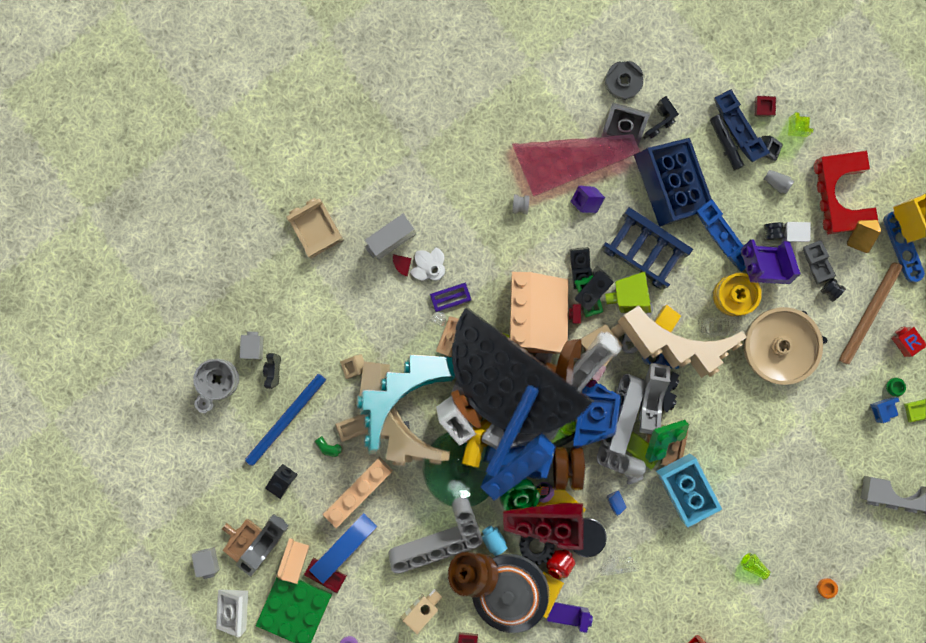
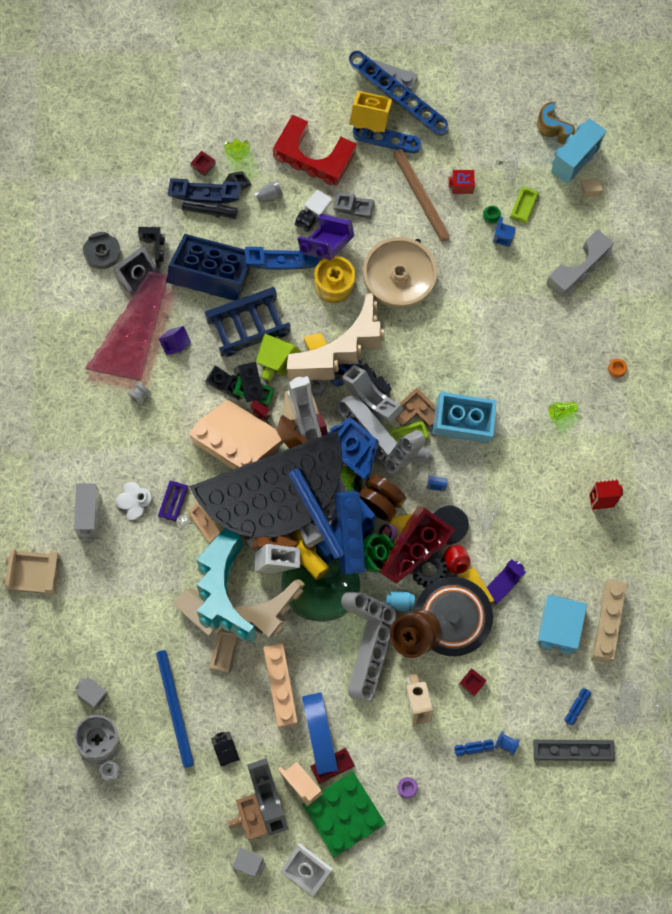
camera: 65 degrees left, 15 degrees down
black piece [263,353,281,389] -> none
green arm [314,436,342,457] -> none
tan slope [340,354,364,379] -> none
dark red tile [393,254,412,277] -> none
green plate [645,420,690,462] -> none
black wheel [820,278,846,302] -> none
pearl gold slope [847,220,881,253] -> none

